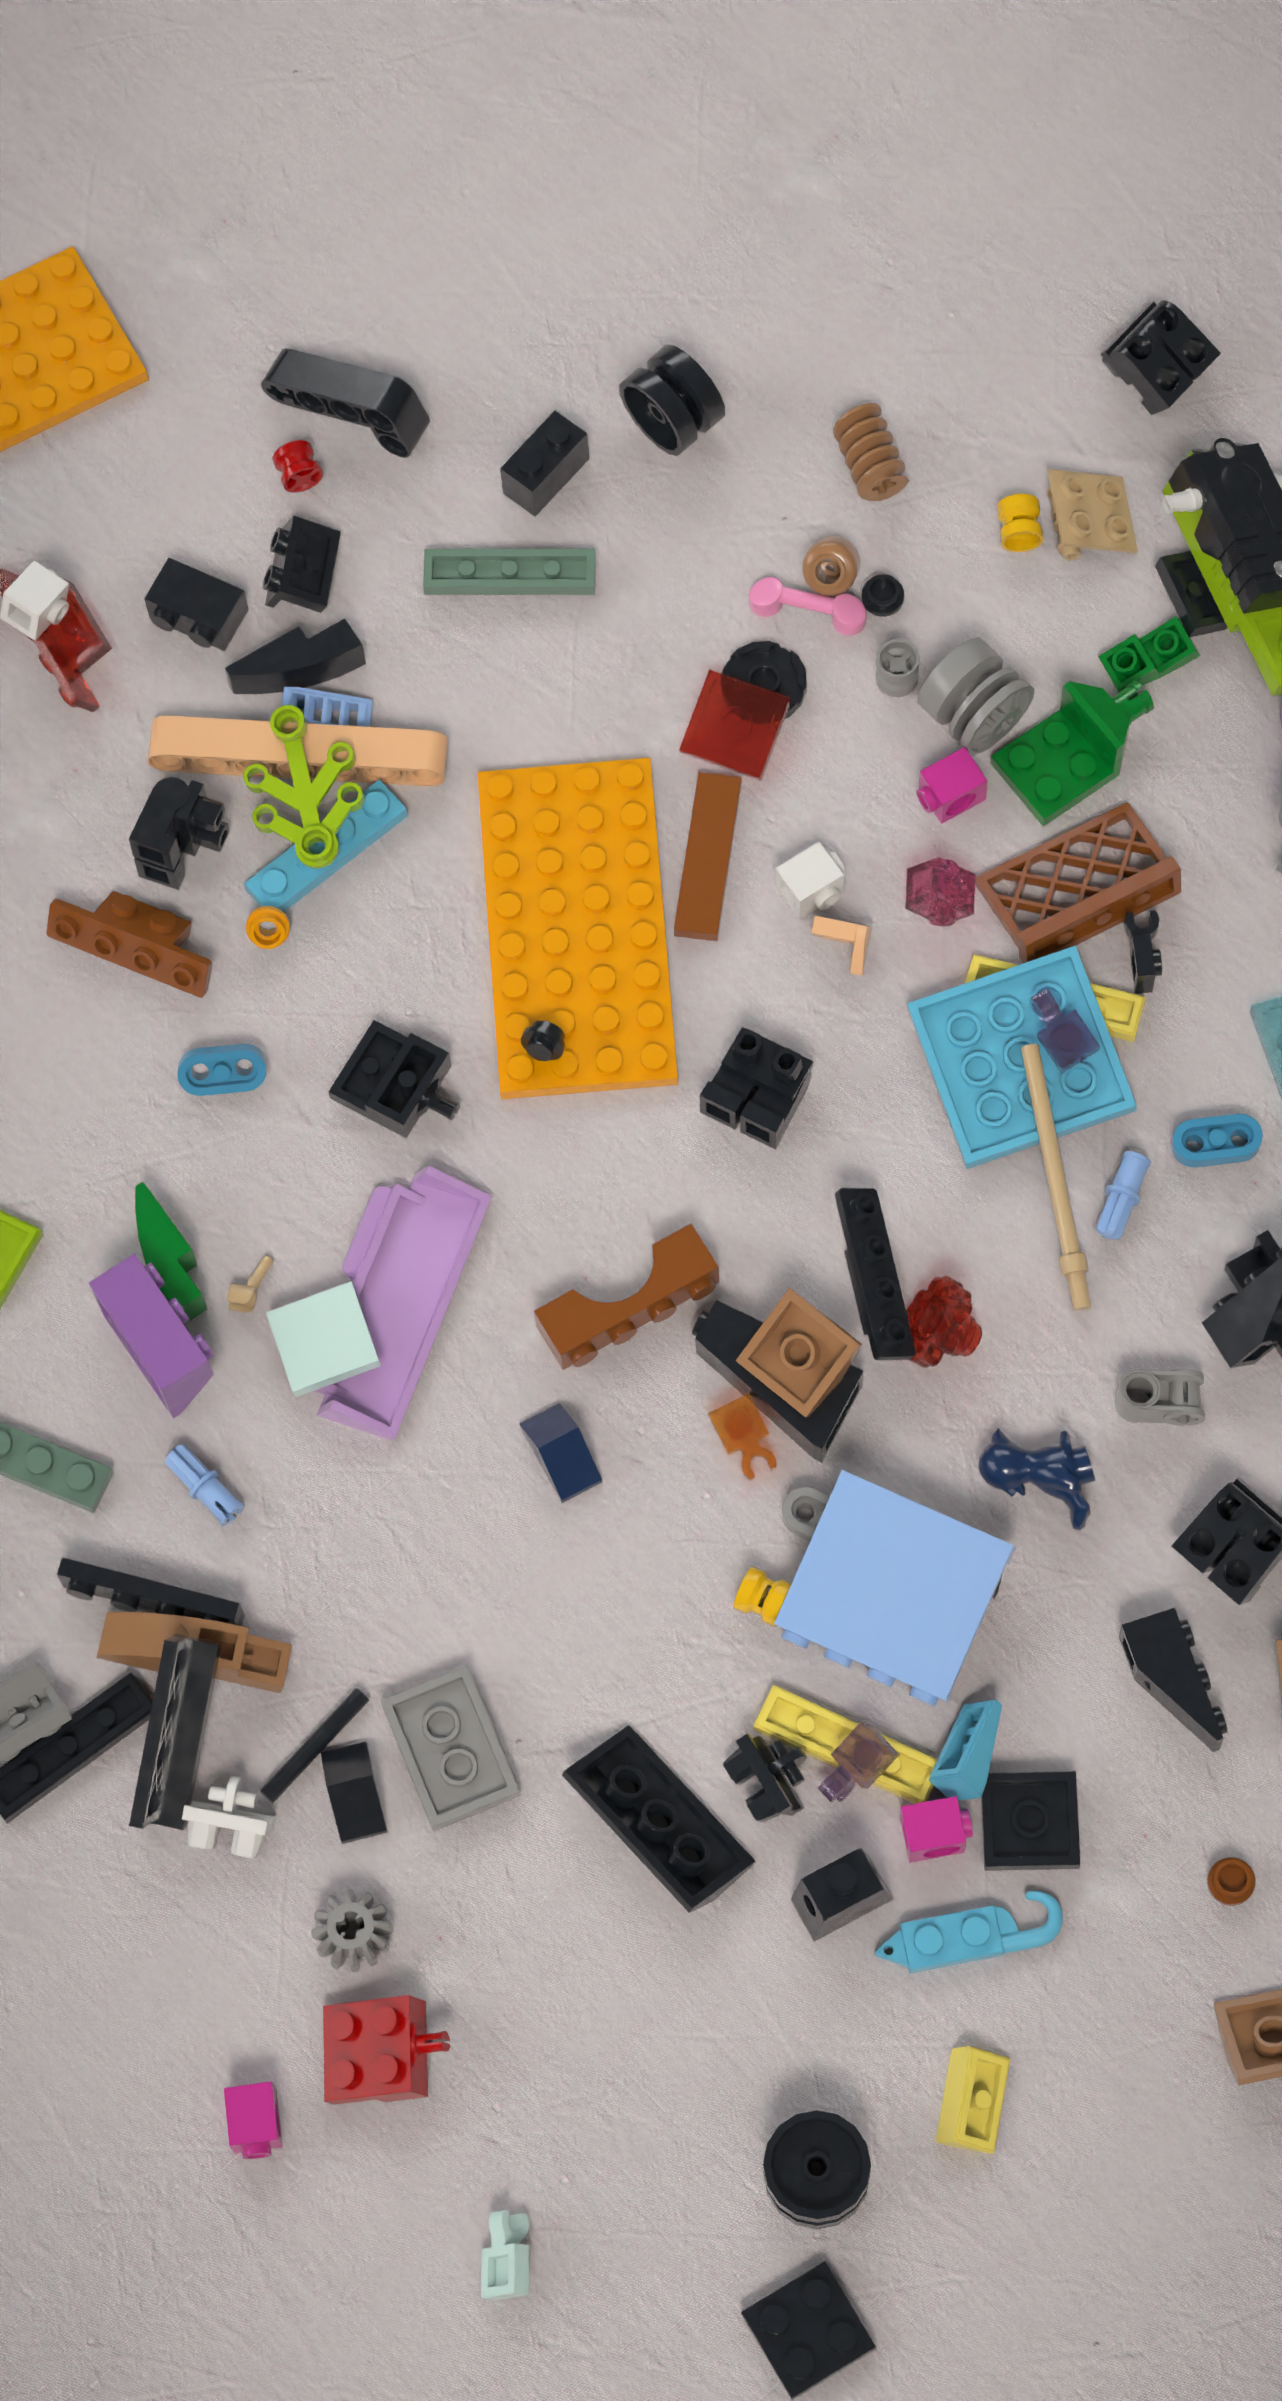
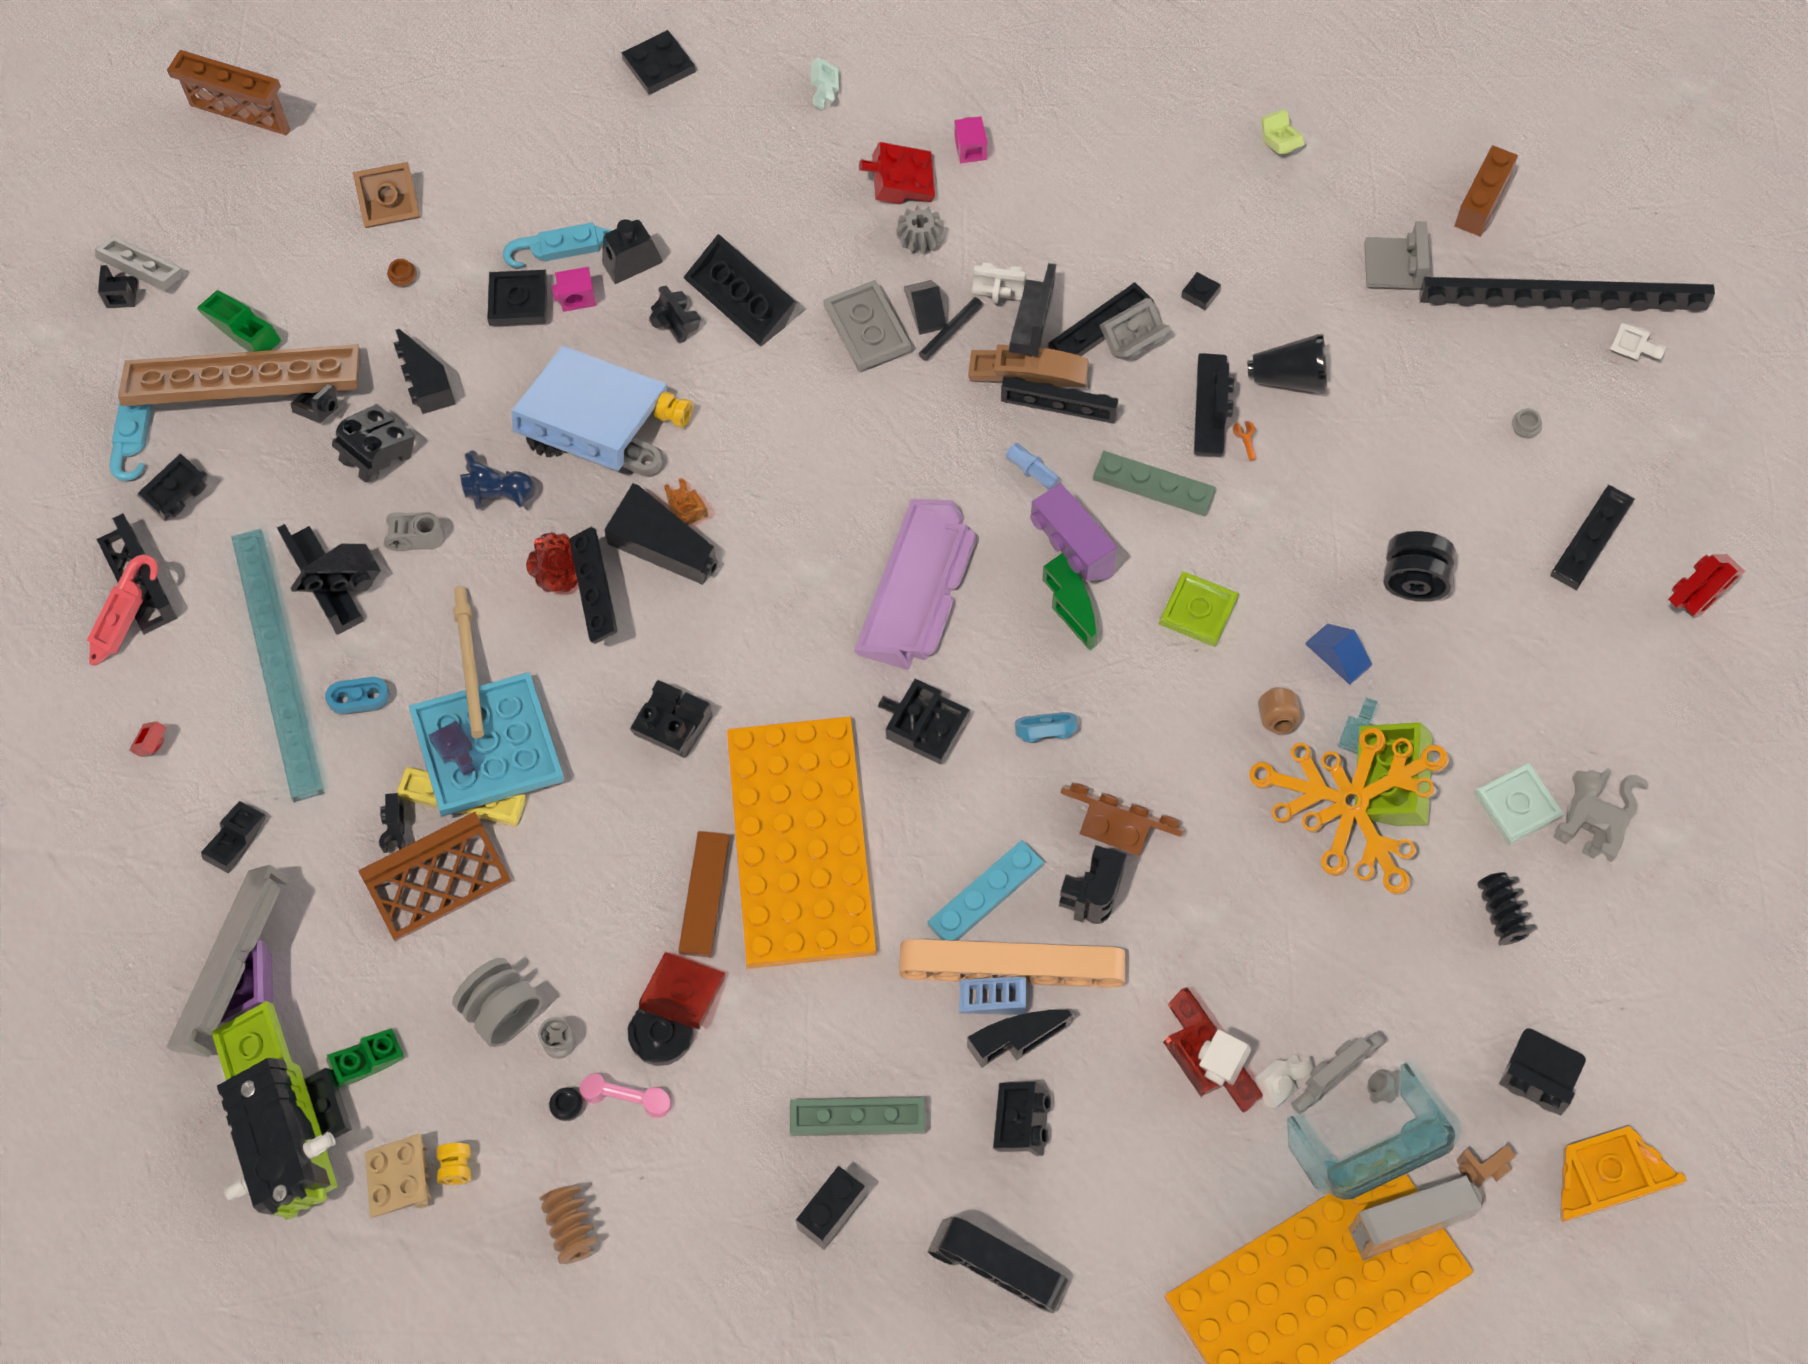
camera: 175 degrees right, 5 degrees down
black brick [144,557,249,651] -> none
tan hand [227,1256,274,1313] -> none
lime plant [243,705,365,869] -> none
light orange plate [246,906,290,949] -> none
light aqua tile [266,1281,381,1398] -> none
red wheel [272,440,323,493] -> none
dark blue slope [519,1403,602,1503] -> none
black plate [521,1020,565,1061] -> none
dark orange arch [534,1223,720,1370] -> none
black wheel [619,345,725,456] -> none
medium nougat slope [736,1288,862,1418] -> none
light yellow tile [753,1685,937,1804] -> none
black wheel [763,2110,871,2229] -> none
white brick [775,842,846,920] -> none
medium nougat head [802,536,860,596] -> none
light nougat tile [811,916,872,976] -> none
plate [818,1721,900,1802] -> none
clear pink brick [905,857,976,927] -> none
dark pink brick [916,747,988,824] -> none
medium azure slope [929,1700,1002,1801] -> none
light yellow slope [936,2046,1010,2154] -> none
green plate [990,681,1154,827] -> none
light blue axle [1096,1151,1151,1240] -> none
black hips [1100,300,1221,415] -> none

